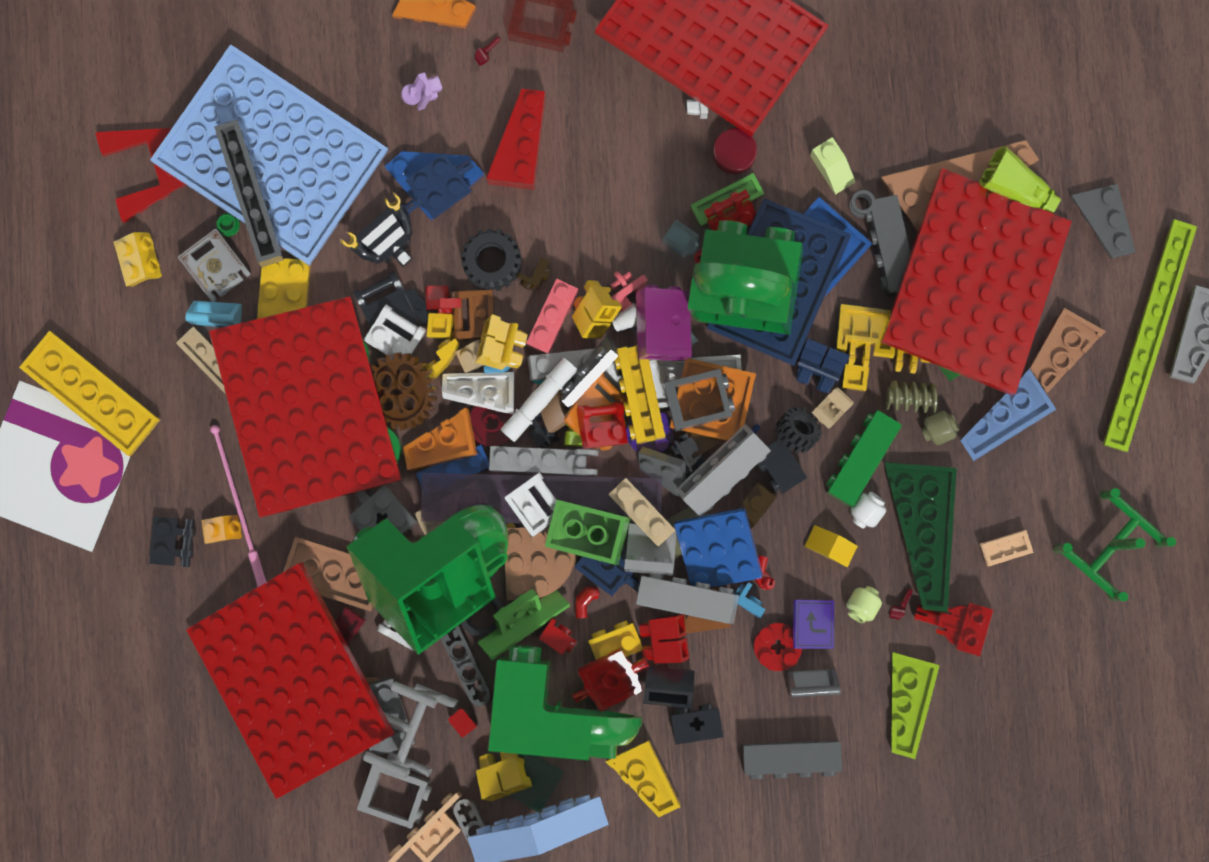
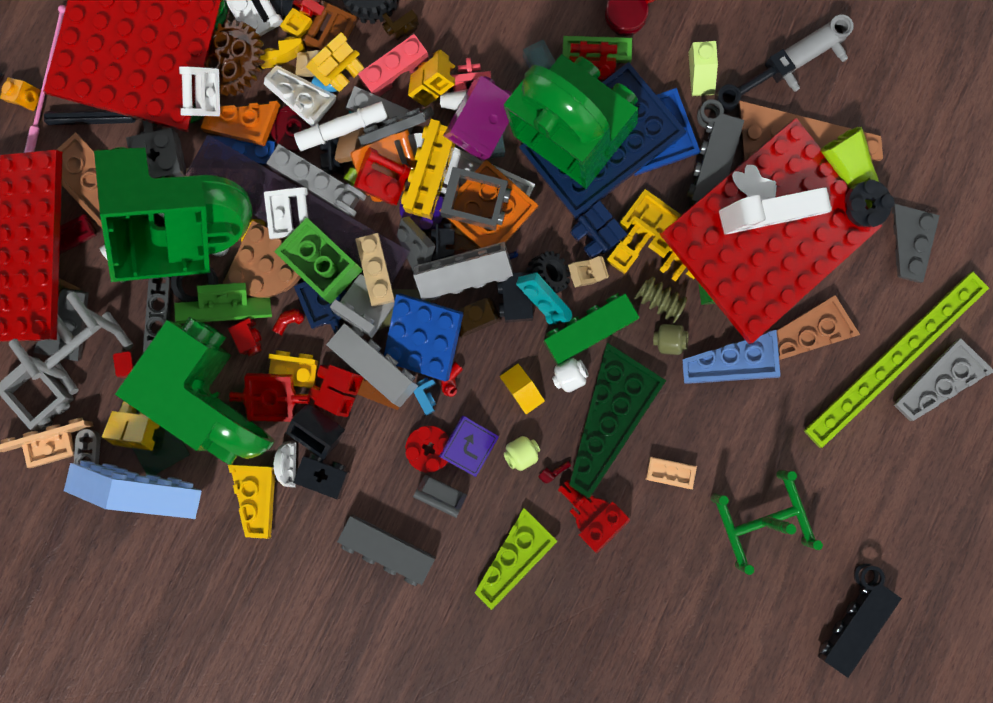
camera: 25 degrees right, 0 degrees up
none -> black axle [44,110,136,125]
none -> white plate [179,67,220,116]
none -> white plate [273,441,296,487]
none -> teal plate [516,273,572,325]
none -> light grey piece [714,15,853,113]
none -> white beam [719,188,832,235]
none -> white sticker [732,165,777,200]
none -> black plate [845,180,894,227]

